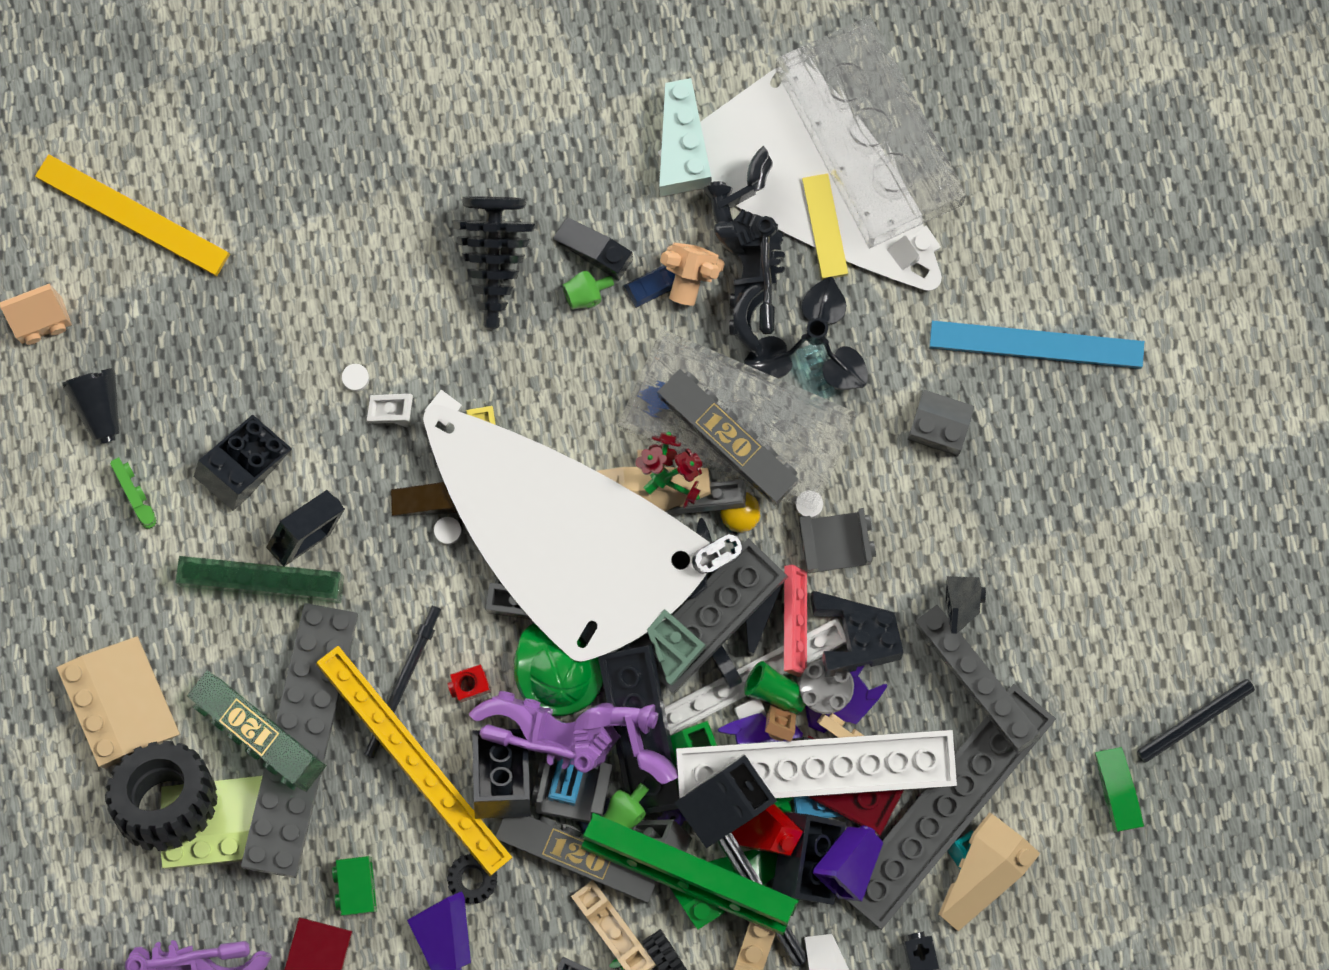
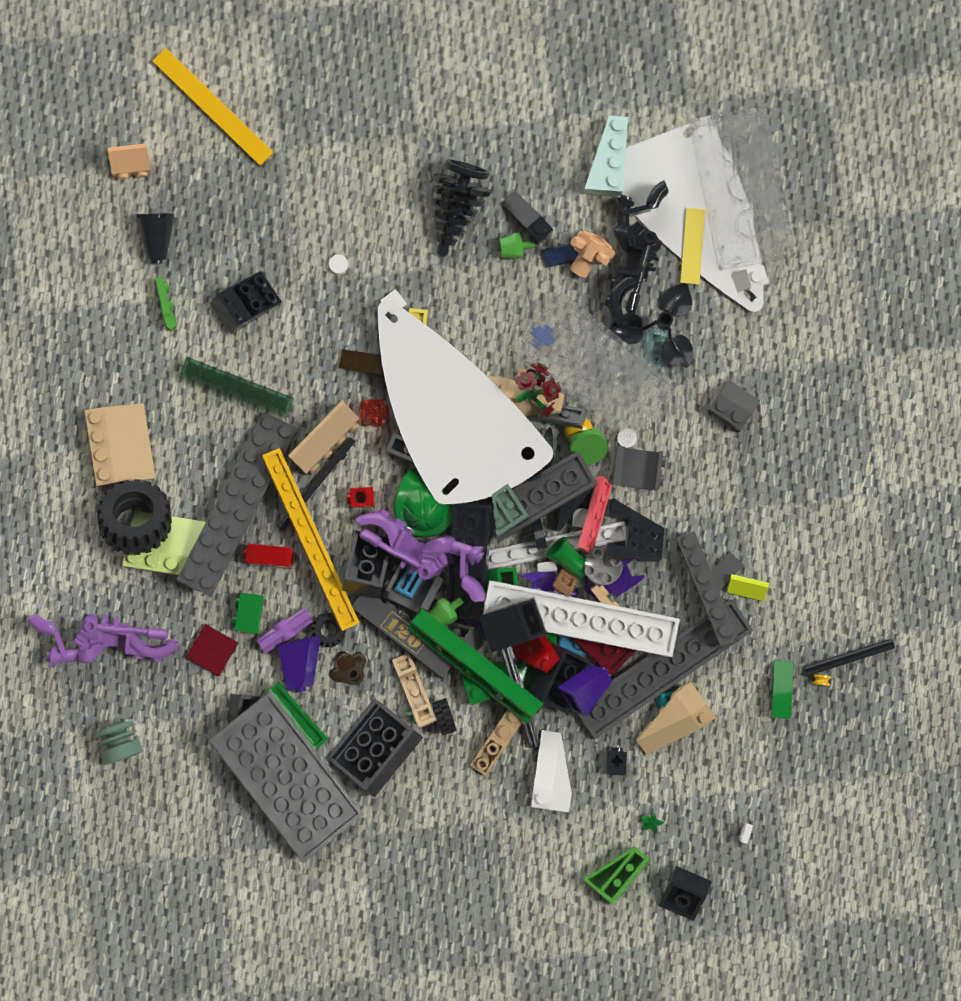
camera: 10 degrees right, 5 degrees up
clear green brick [187,670,327,792] -> none
black window [266,490,345,567] -> none
white slope [367,394,413,427] -> none
white tile [434,517,462,545] -> none
dark grey brick [657,369,799,507] -> none
beam [692,535,742,573] -> none
dark azure tile [929,320,1145,369] -> none
black slope [945,576,986,634] -> none
none -> red slope [242,543,295,569]
none -> medium lavender piece [256,608,314,654]
none -> tan slope [288,401,360,475]
none -> dark brown plate [329,652,366,685]
none -> clear red brick [358,398,389,427]
none -> bright green tile [569,428,608,465]
none -> white tile [572,508,588,527]
none -> dark grey tile [711,552,744,591]
none -> neon yellow tile [727,574,769,601]
none -> yellow bush [813,674,831,686]

